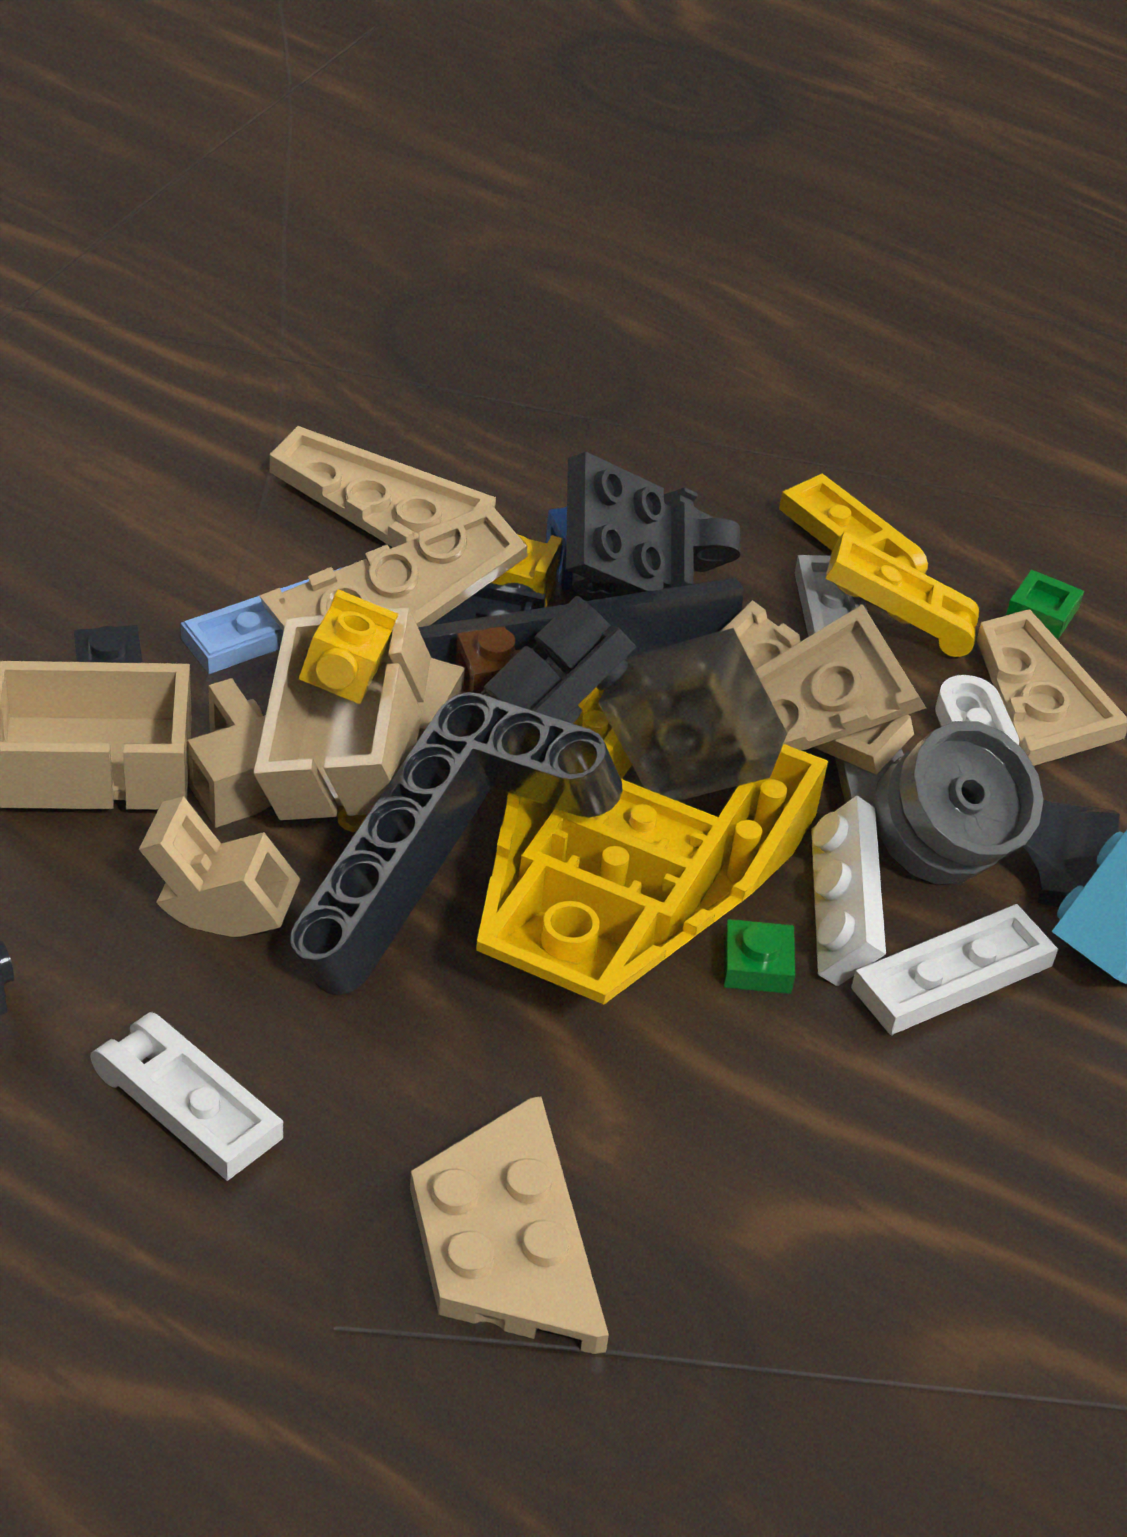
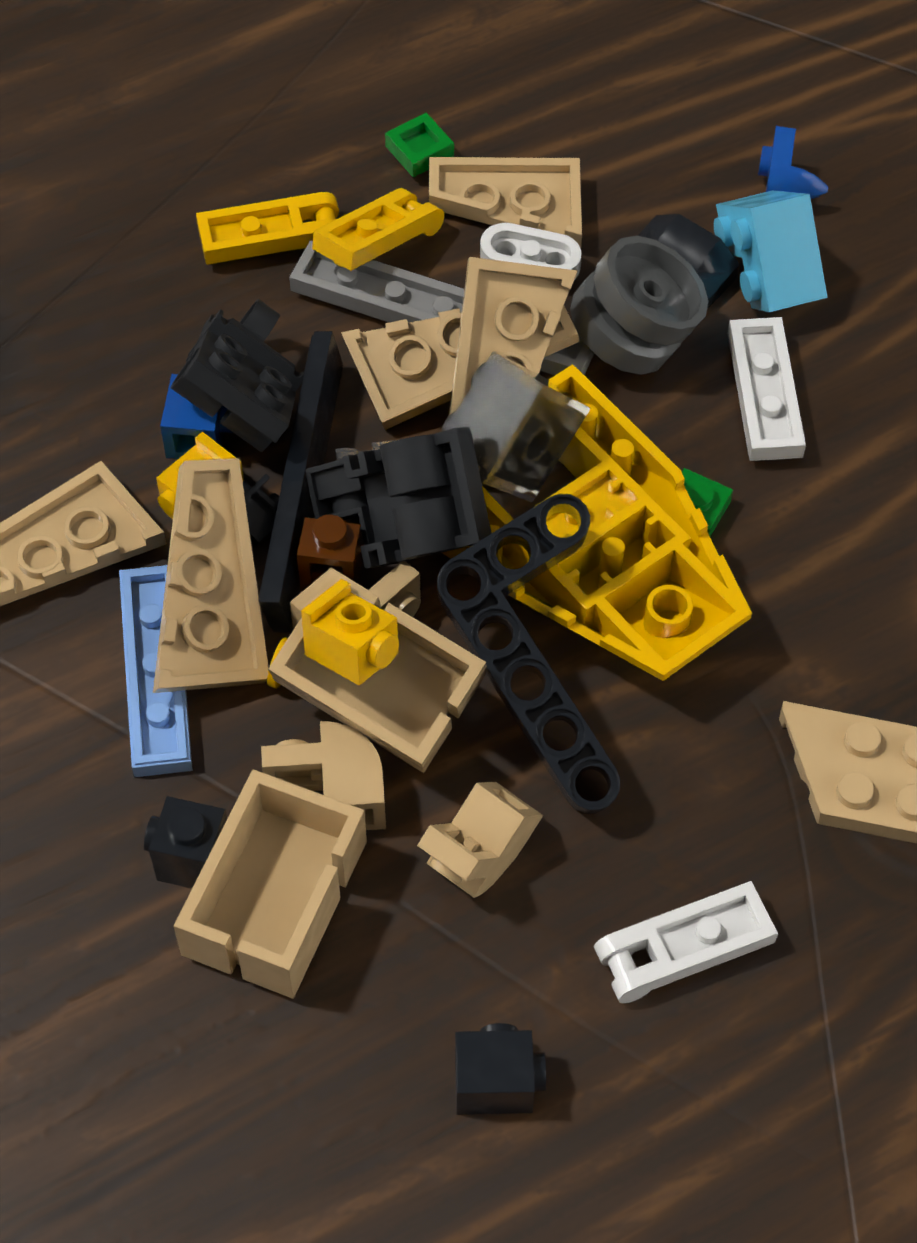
camera: 60 degrees left, 15 degrees up
white plate [811,796,886,986] -> none

